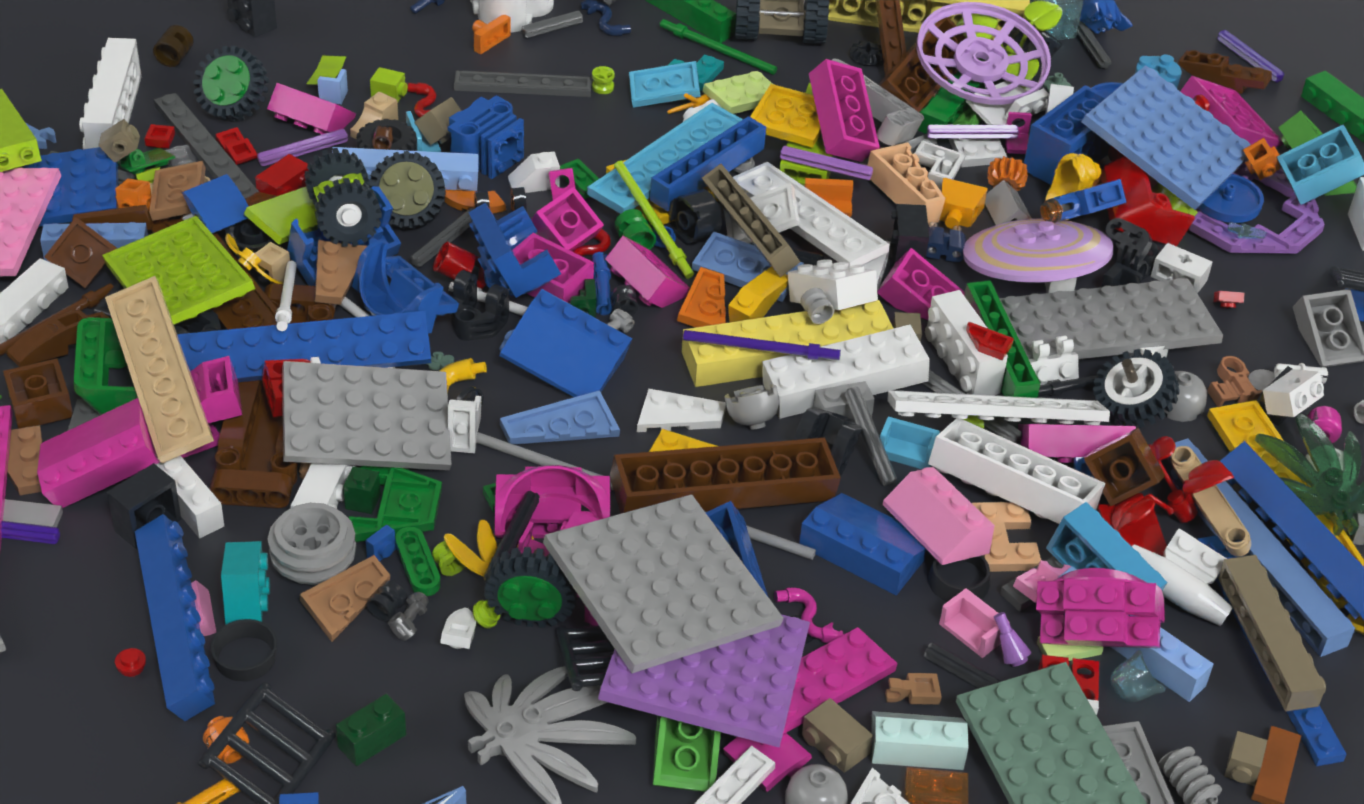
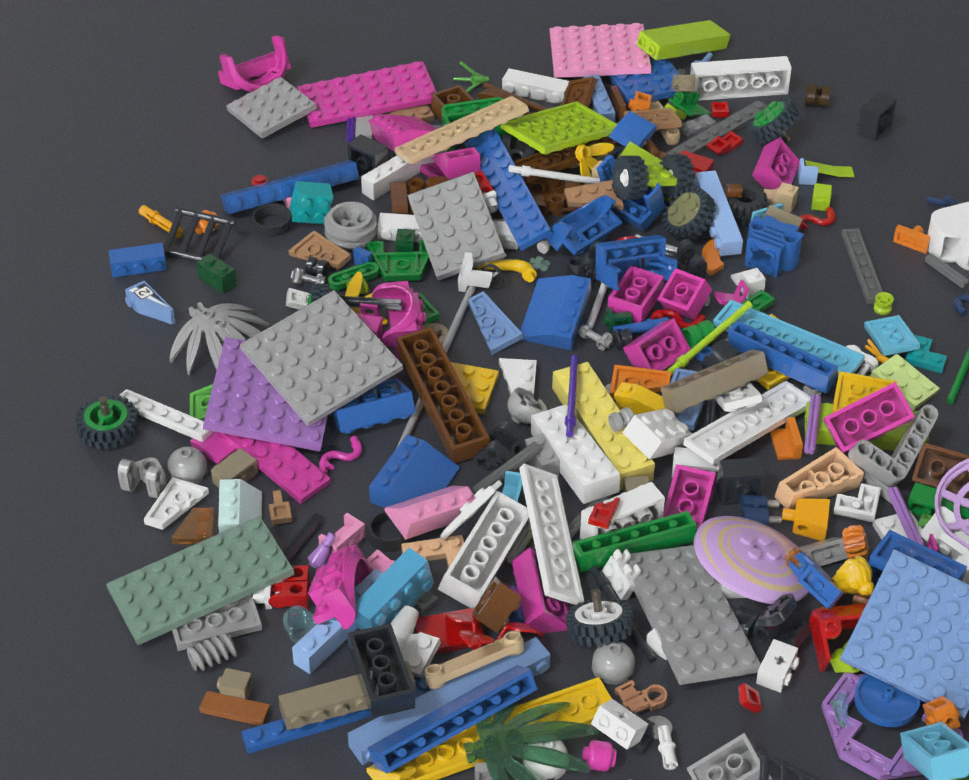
camera: 85 degrees right, 0 degrees up
medium lavender axle [257,129,348,166] -> none
none -> black brick [348,623,415,719]
none -> white plate [441,480,502,539]

